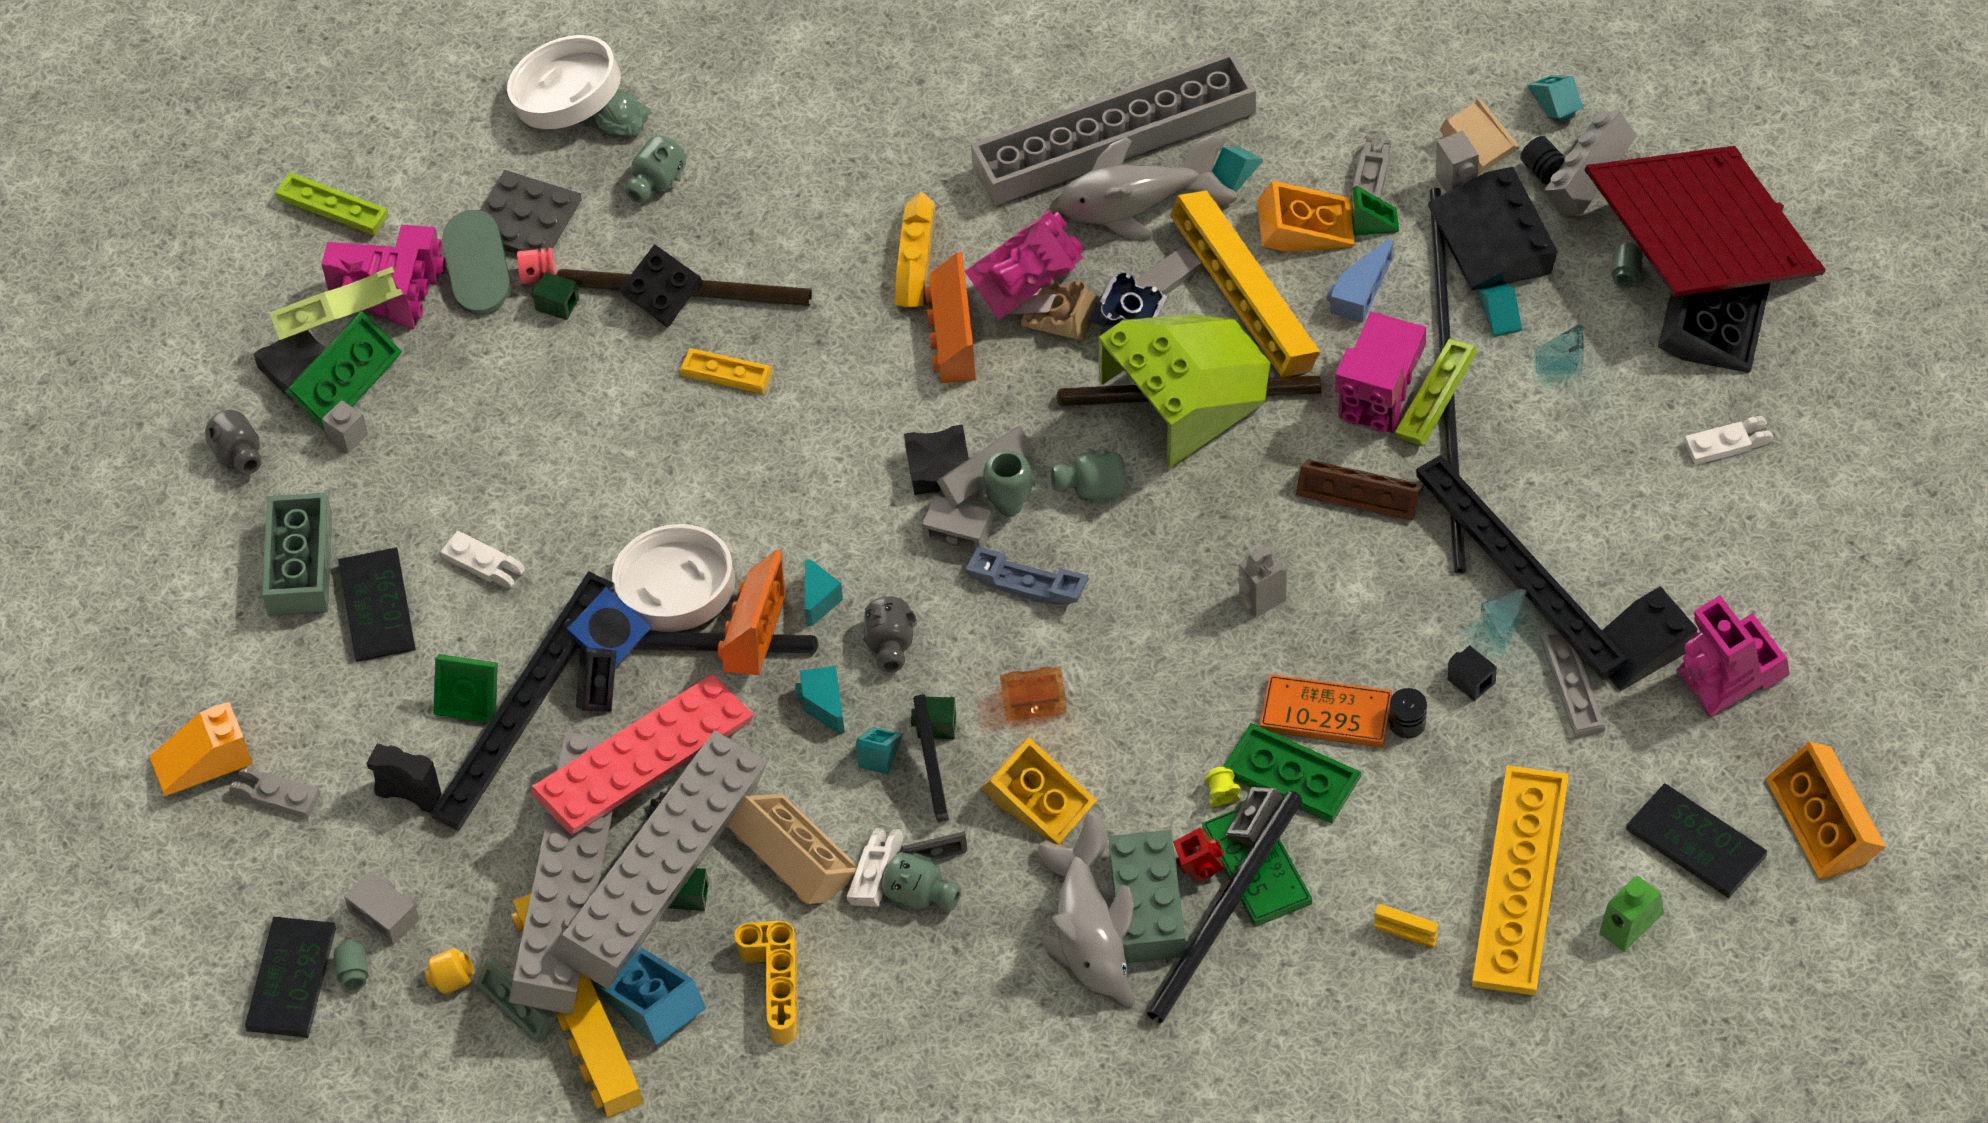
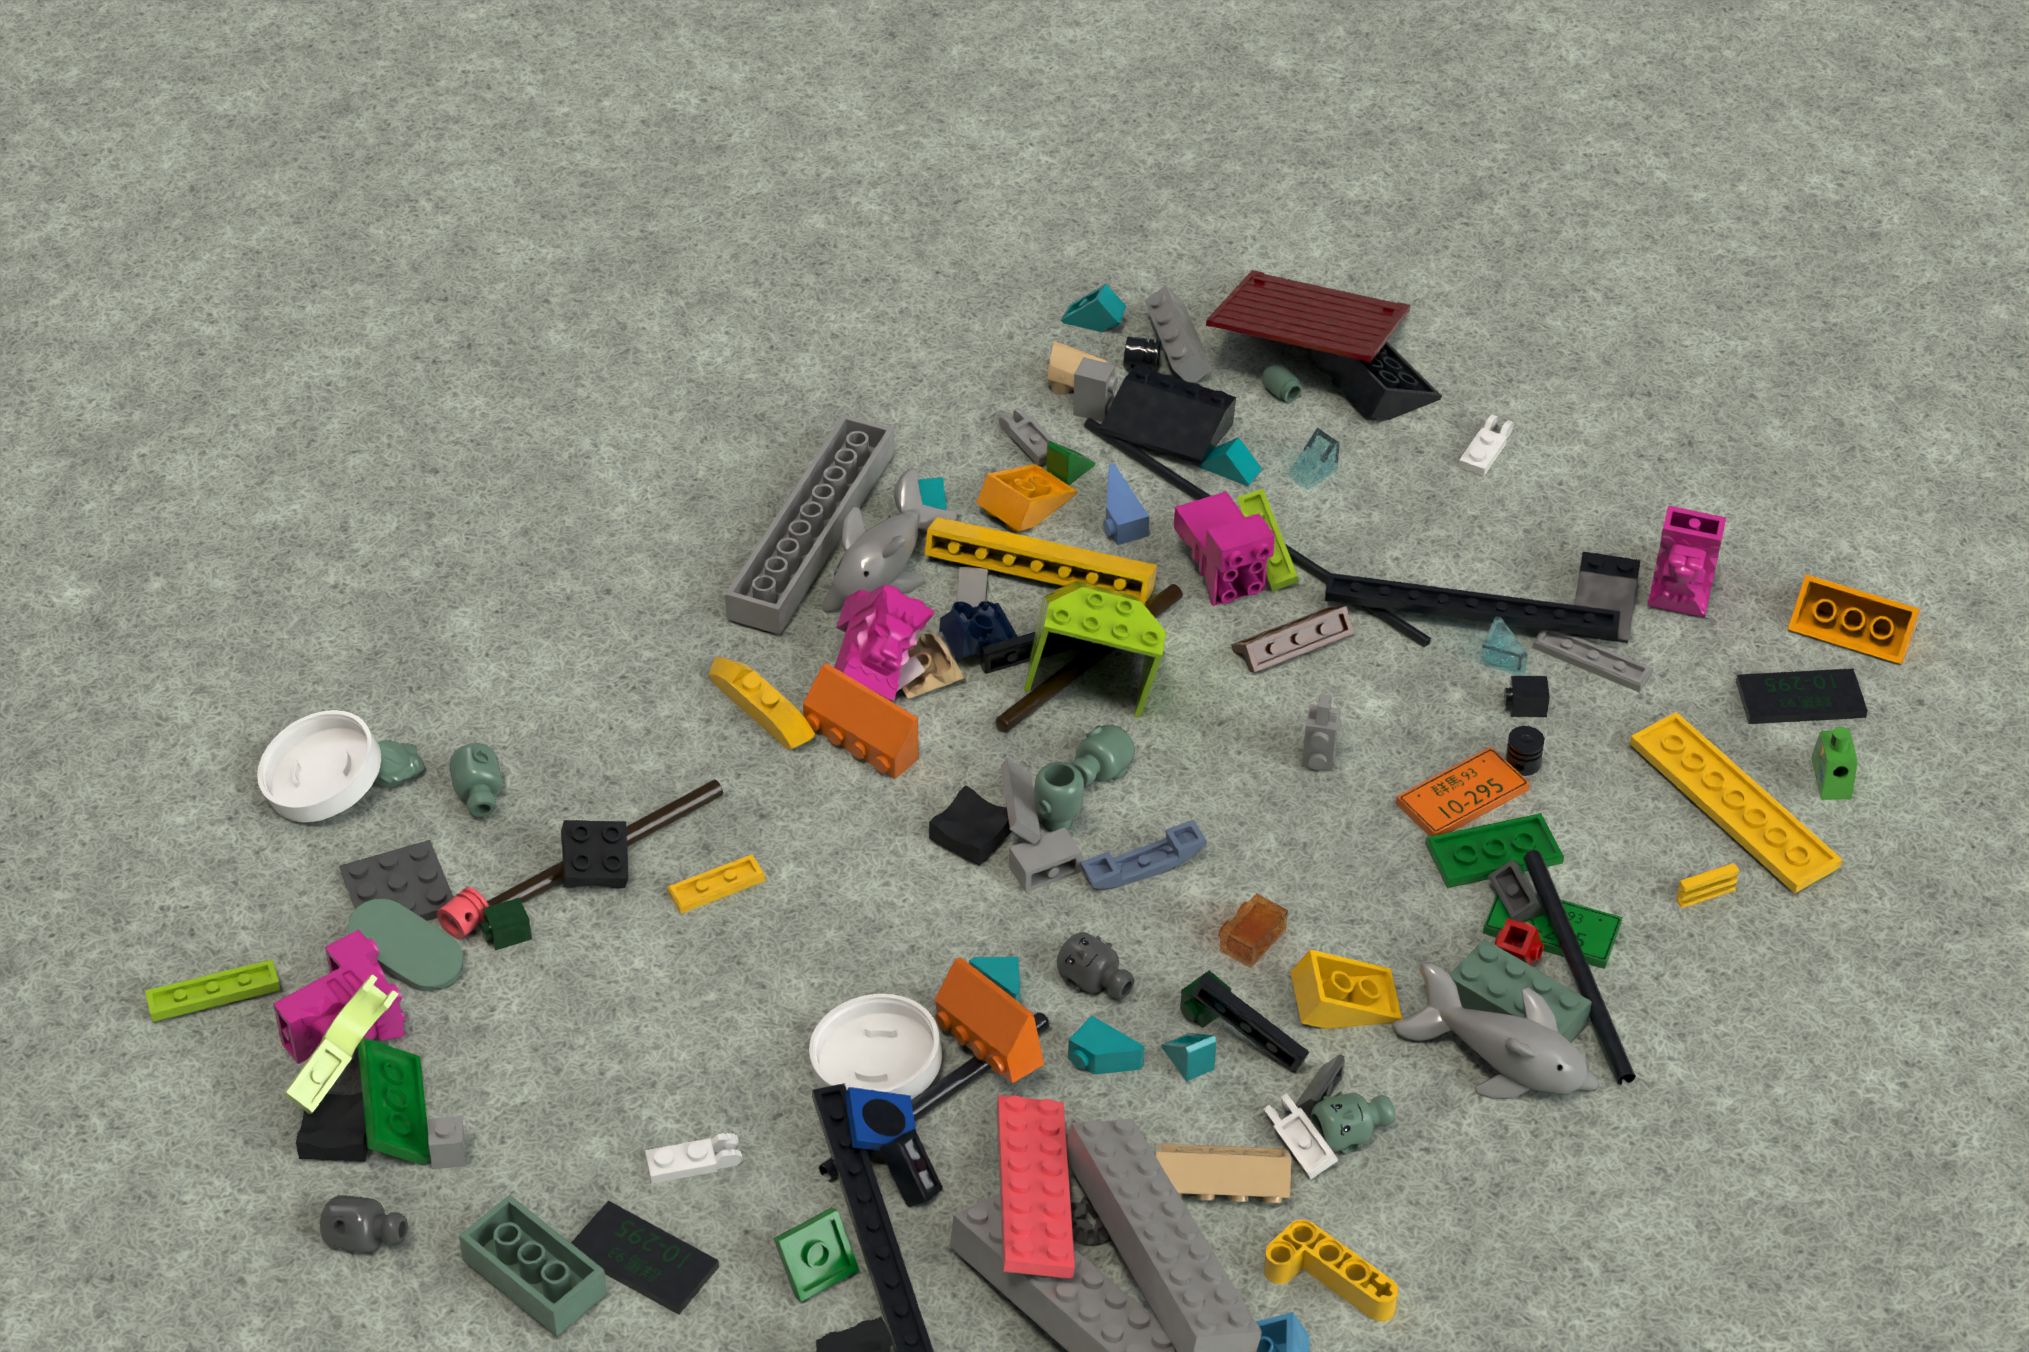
camera: 50 degrees left, 10 degrees down
neon yellow brick [1204,767,1241,808] -> none

